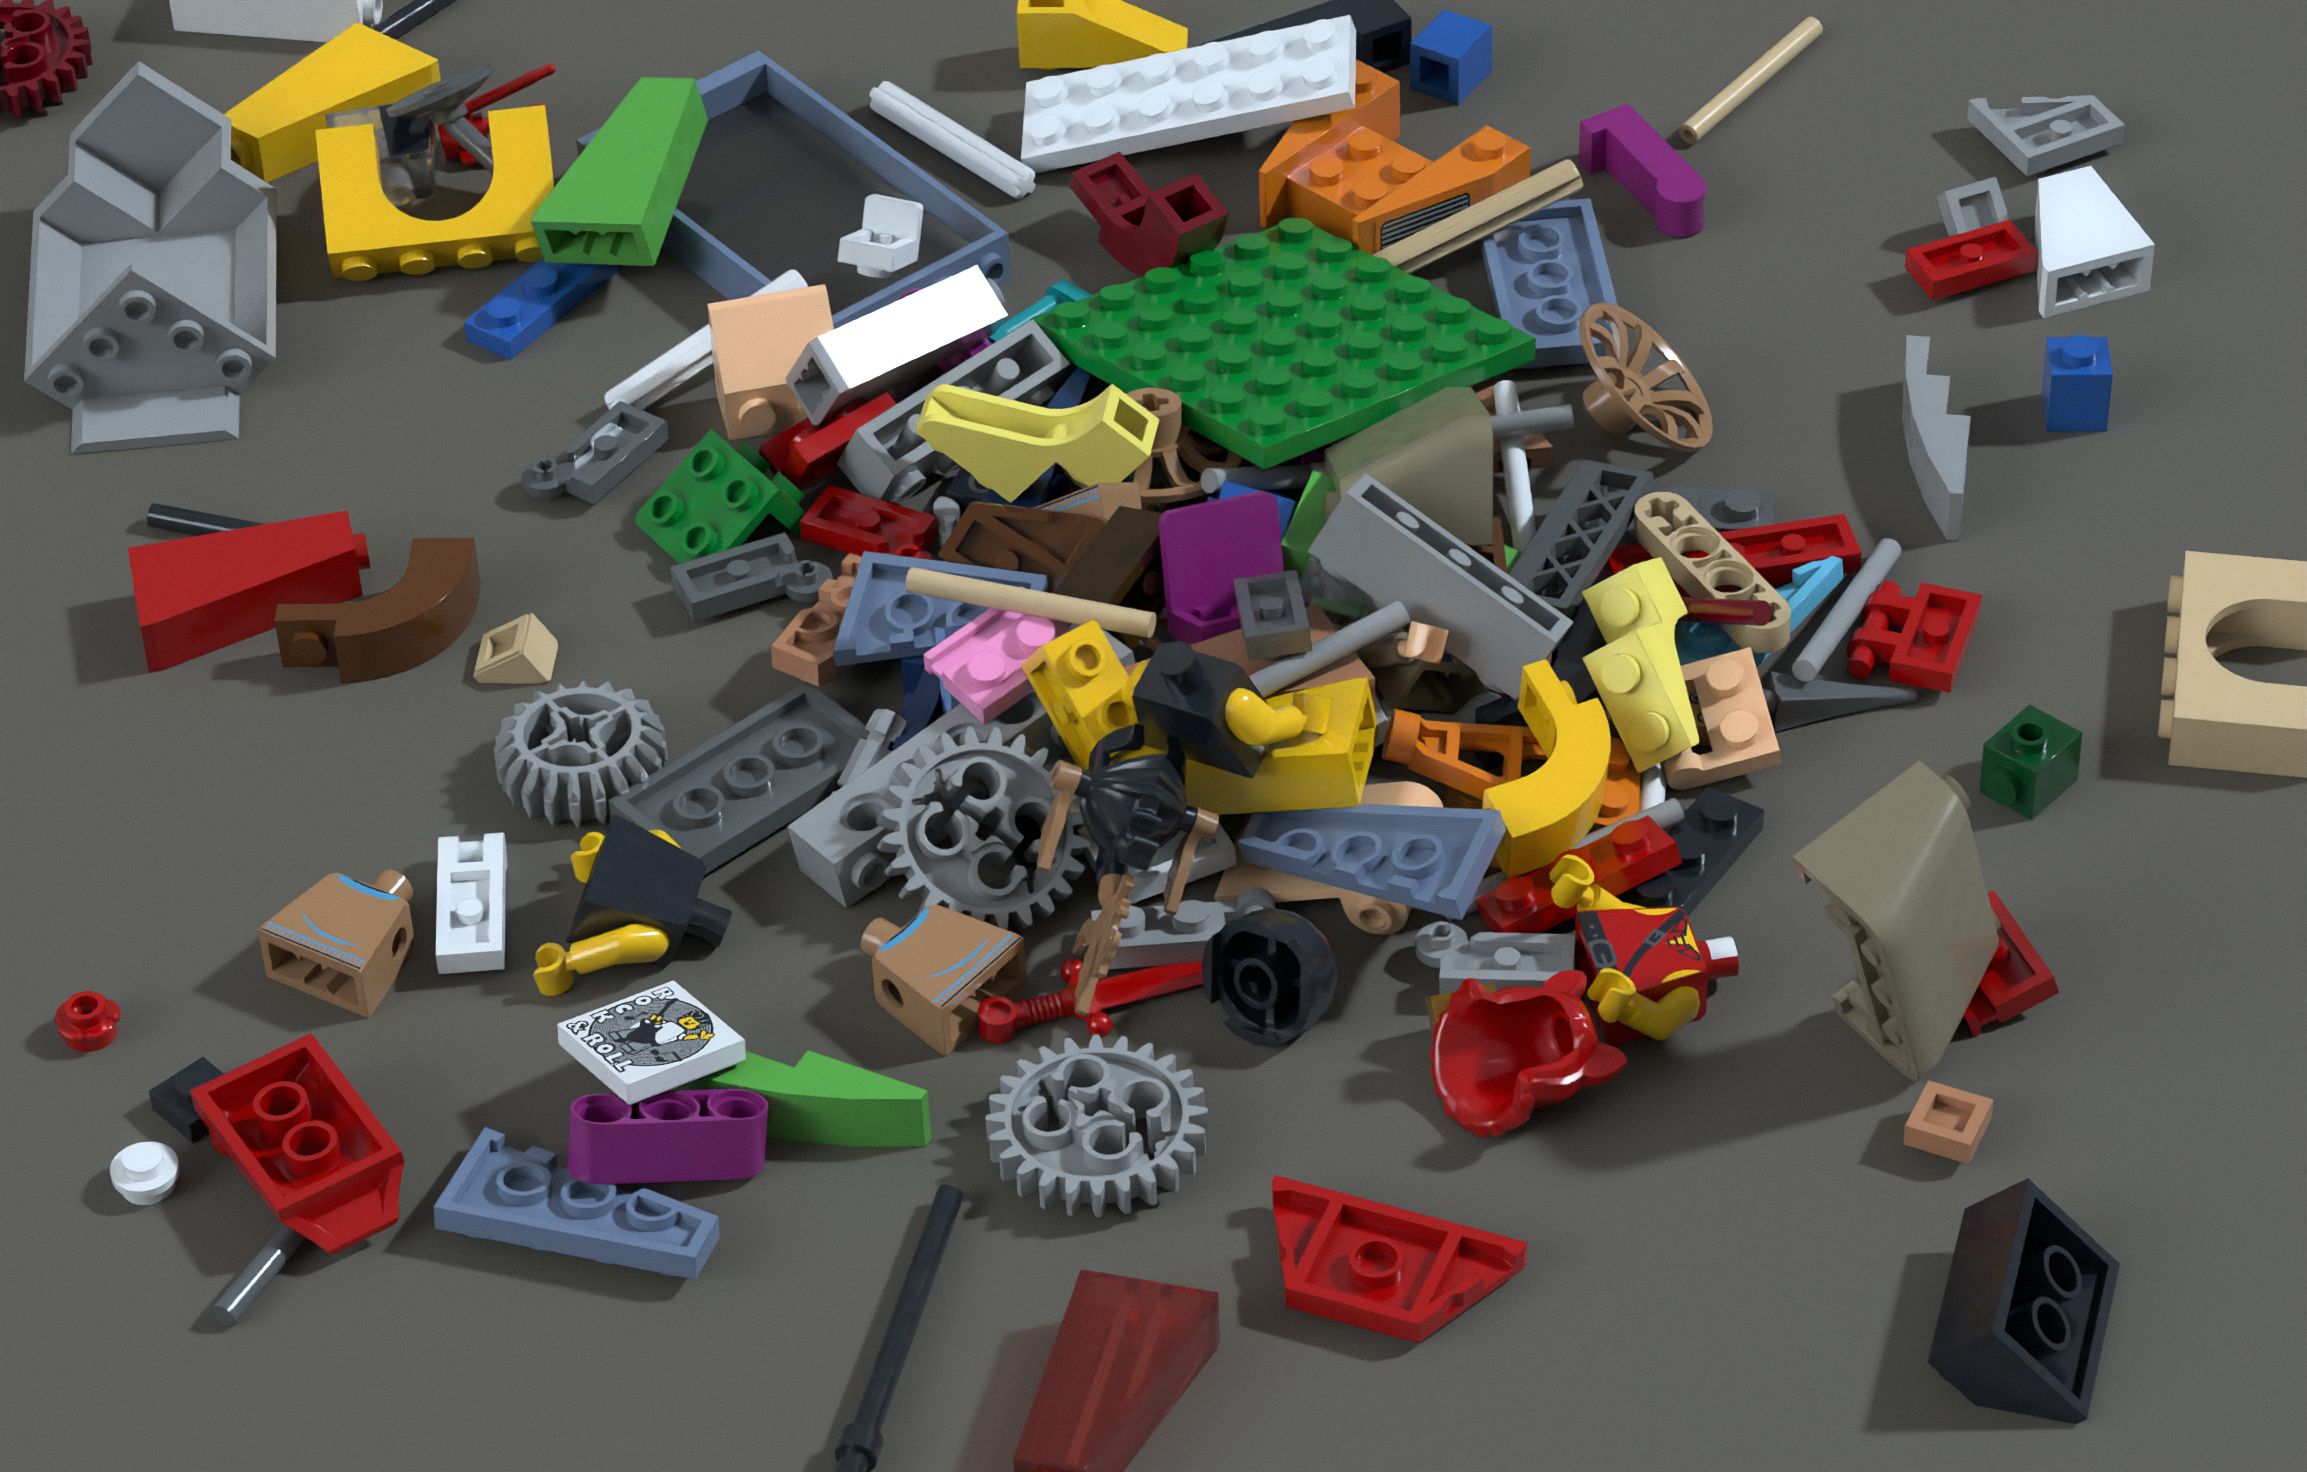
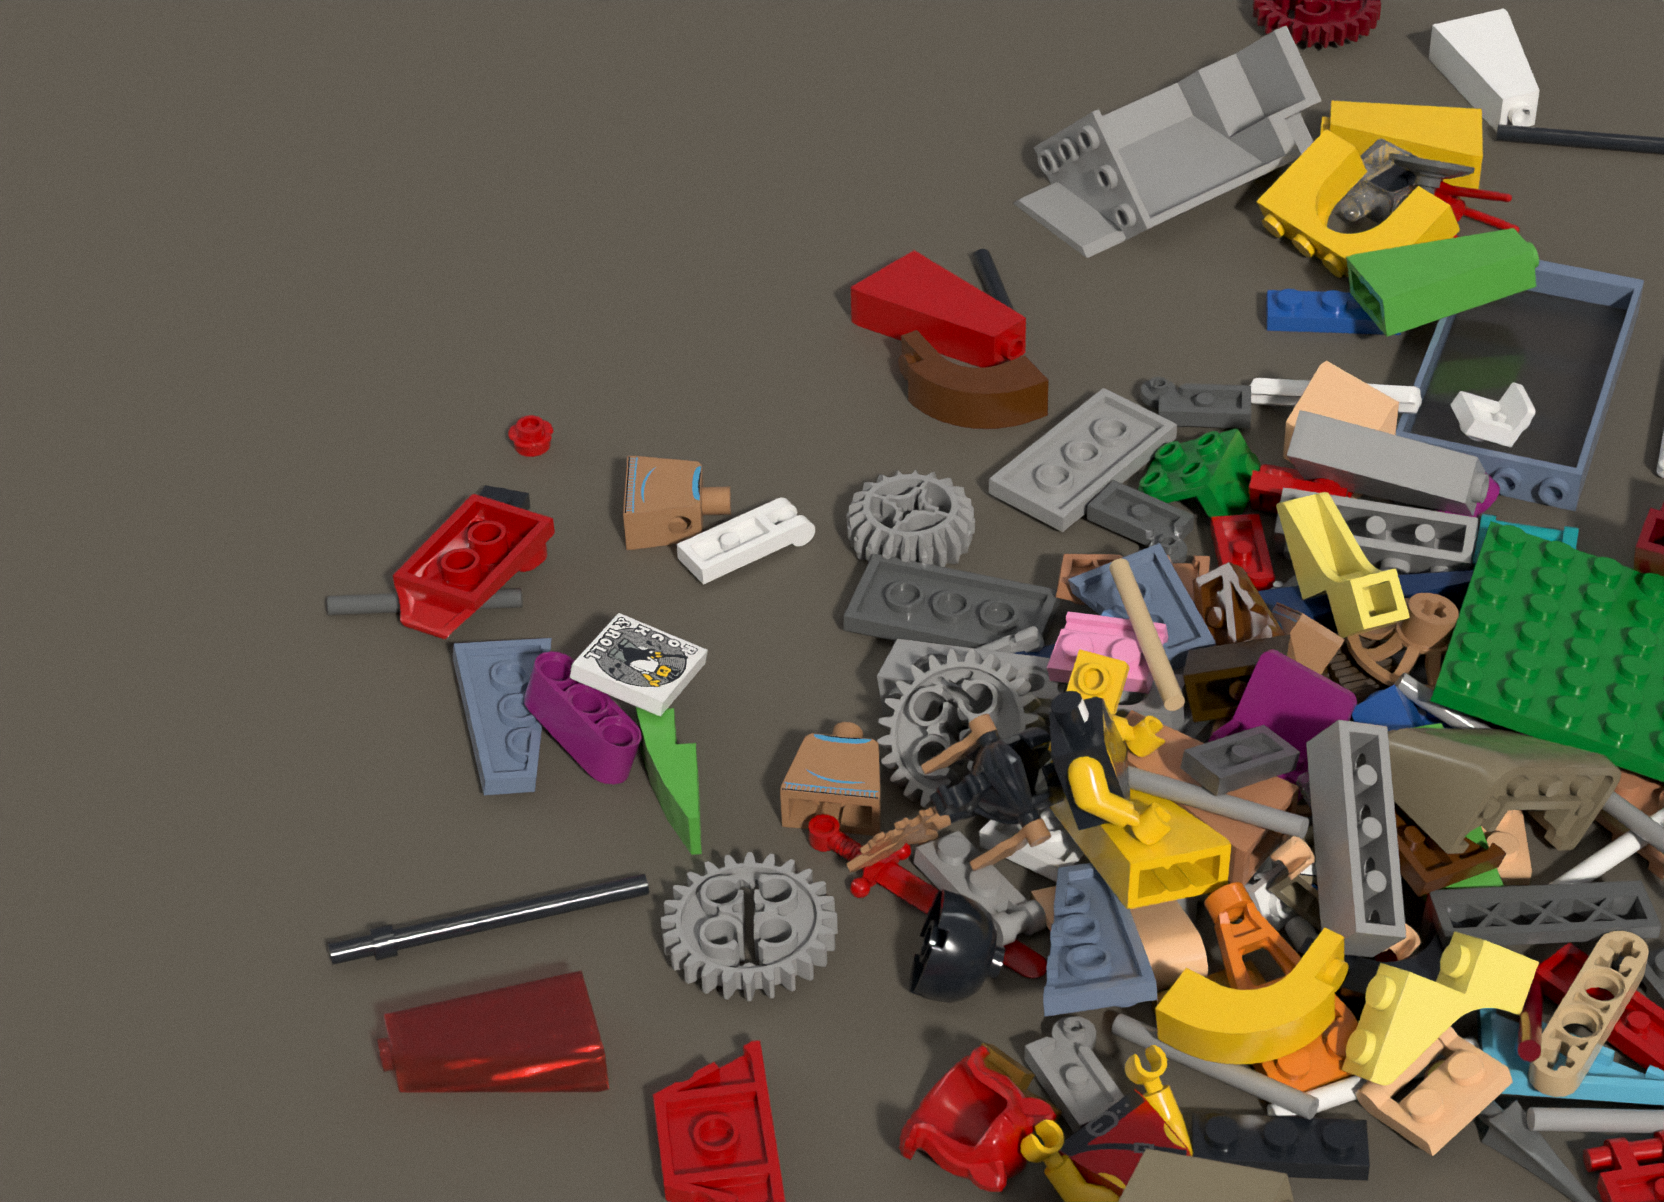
camera: 60 degrees right, 0 degrees up
white plate [110,1142,180,1205] -> none
tan slope [473,613,558,684] -> none
black torso [533,814,732,996] -> none
red plate [1475,815,1682,934] -> none
none -> light grey plate [989,388,1177,532]

